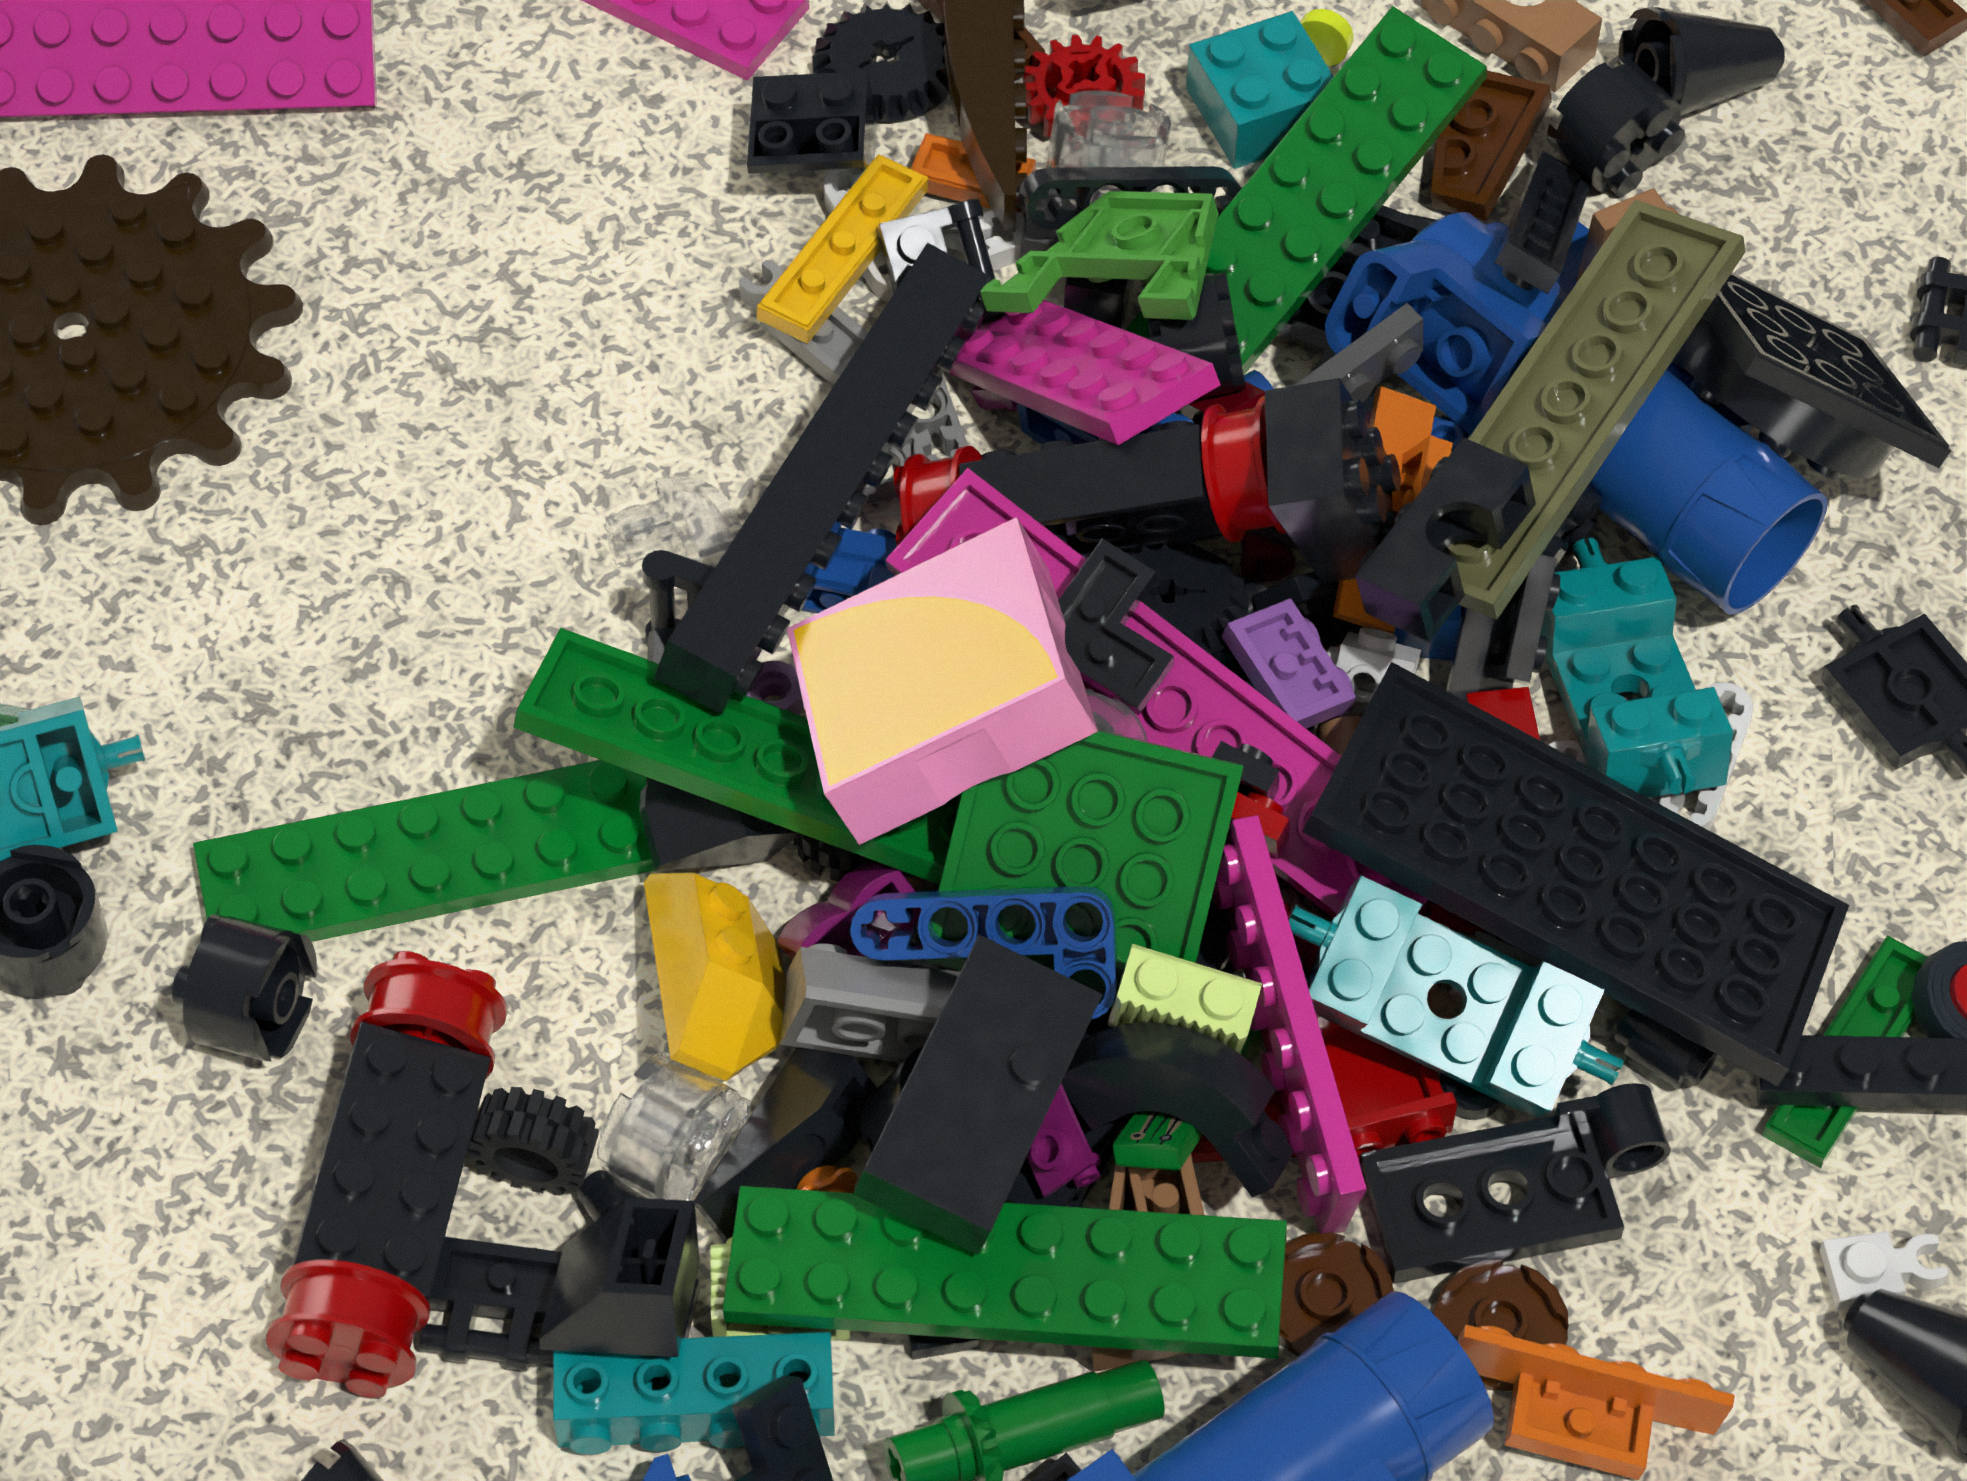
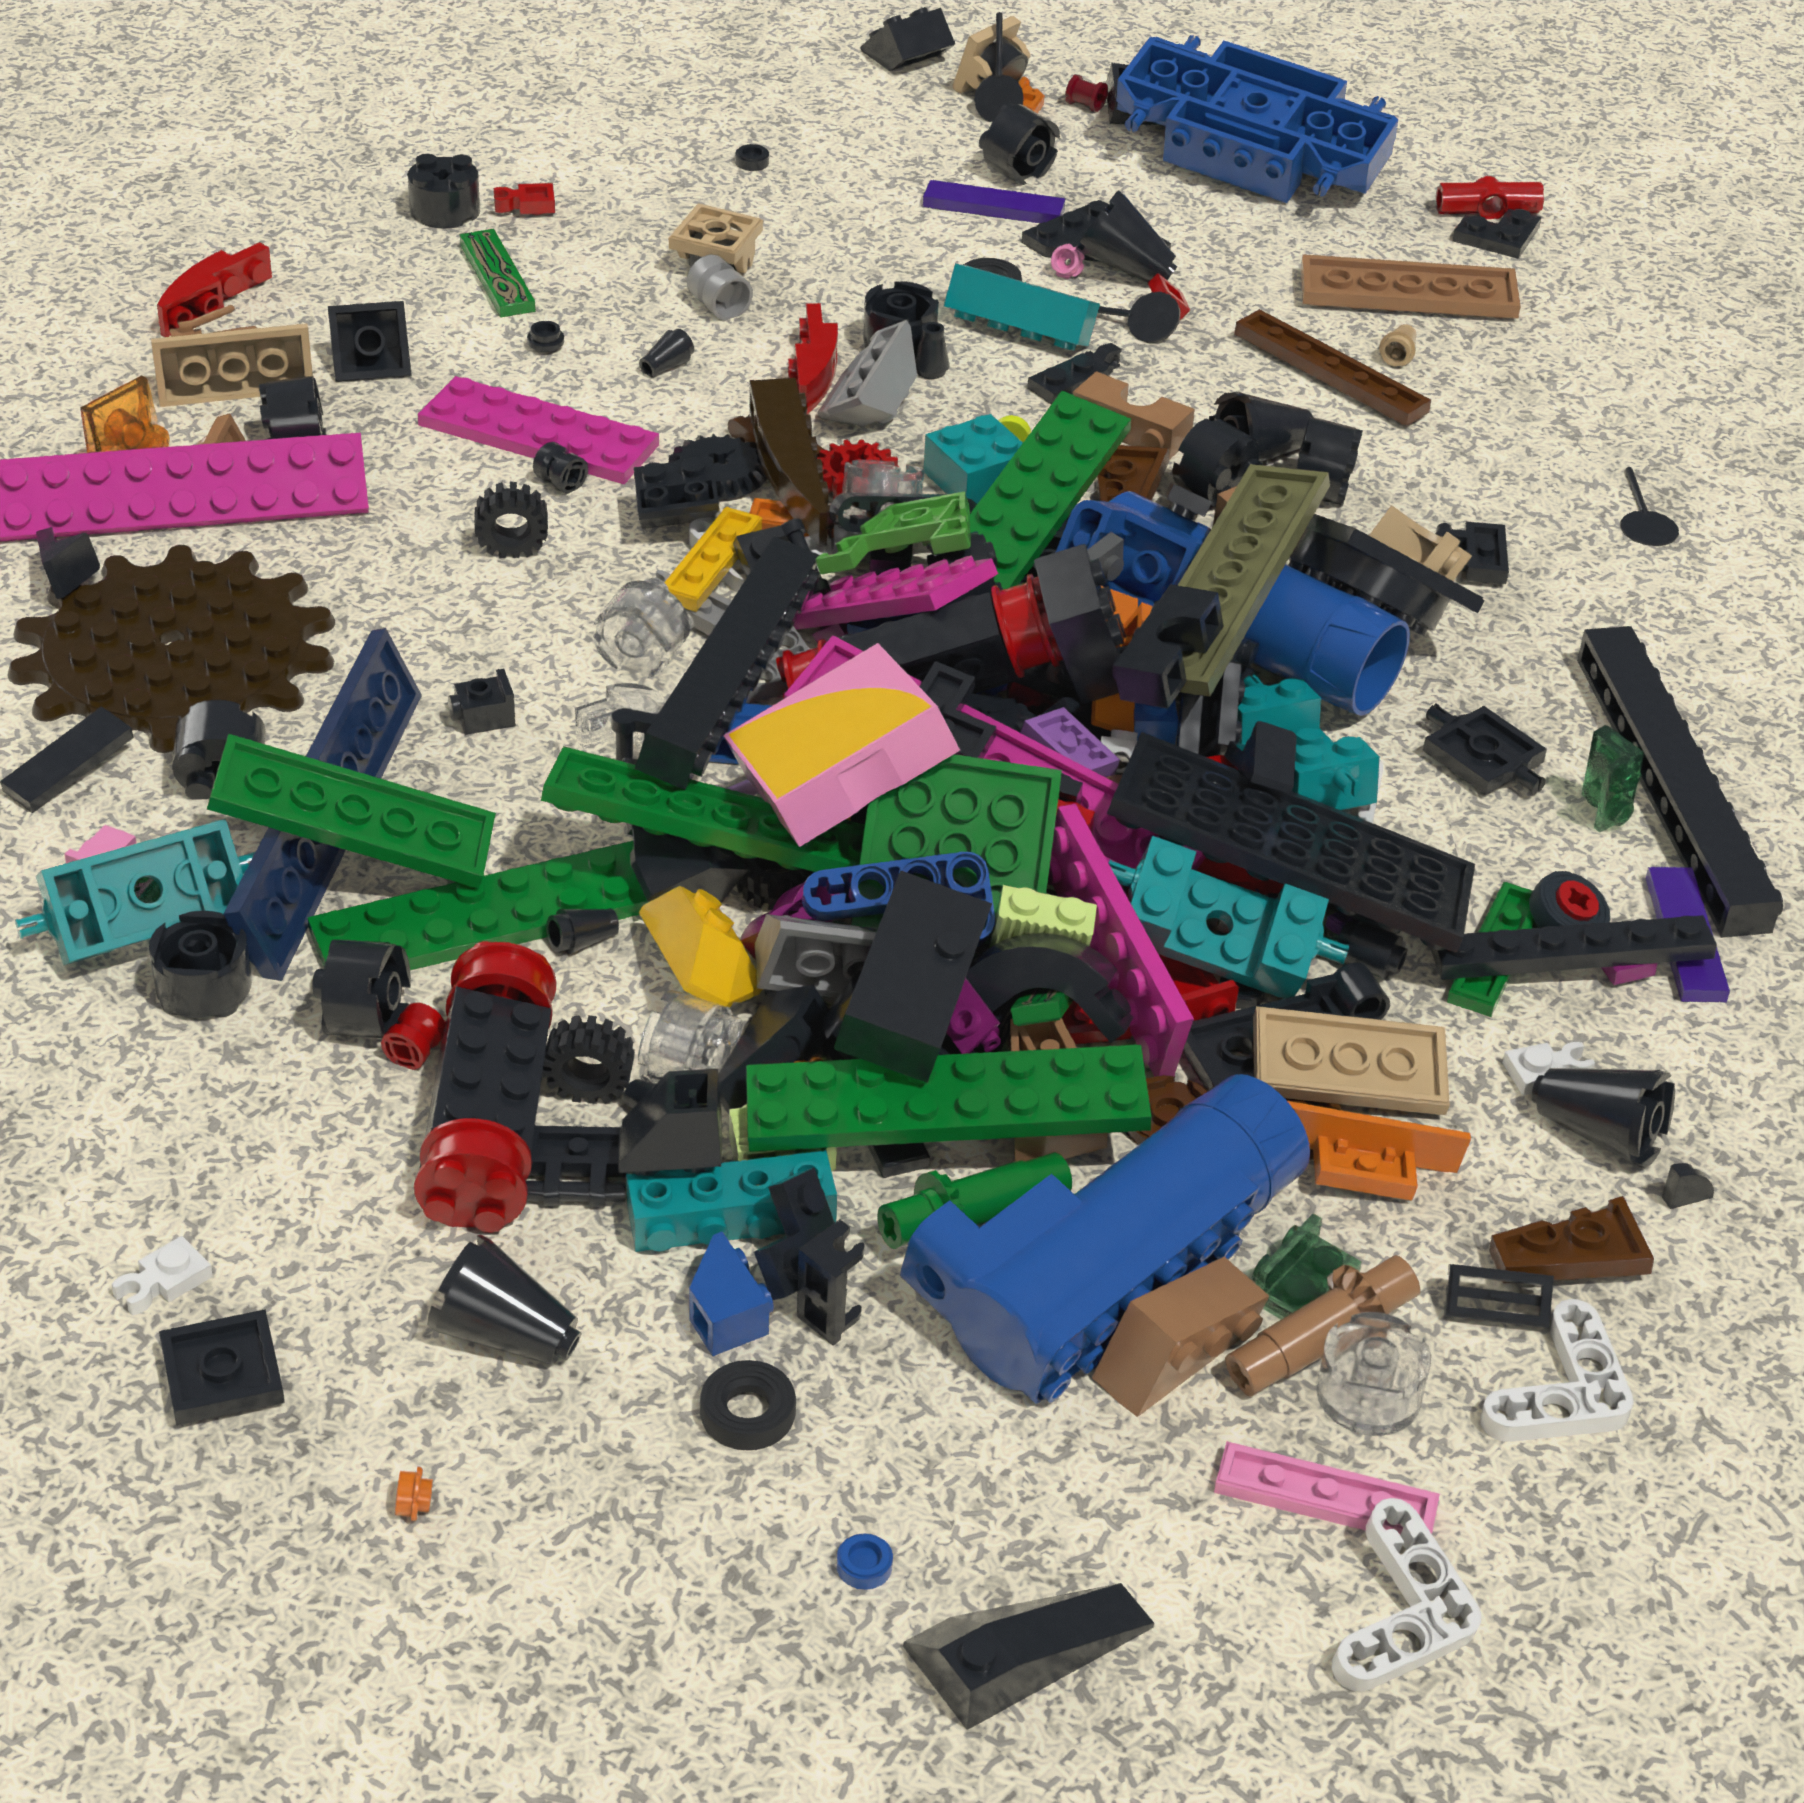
camera: 10 degrees left, 15 degrees down
none -> black brick [172,700,266,800]
none -> green plate [207,734,496,889]
none -> dark blue plate [223,628,422,981]
none -> red wheel [381,1003,445,1070]
none -> black brick [448,668,516,735]
none -> black tyre [474,481,548,558]
none -> black wheel [533,442,588,494]
none -> black cone [546,908,619,954]
none -> clear brick [593,578,694,679]
none -> black slope [1224,721,1296,794]
none -> tan tile [1253,1006,1450,1115]
none -> black brick [1295,417,1363,505]
none -> tan arch [1369,505,1472,581]

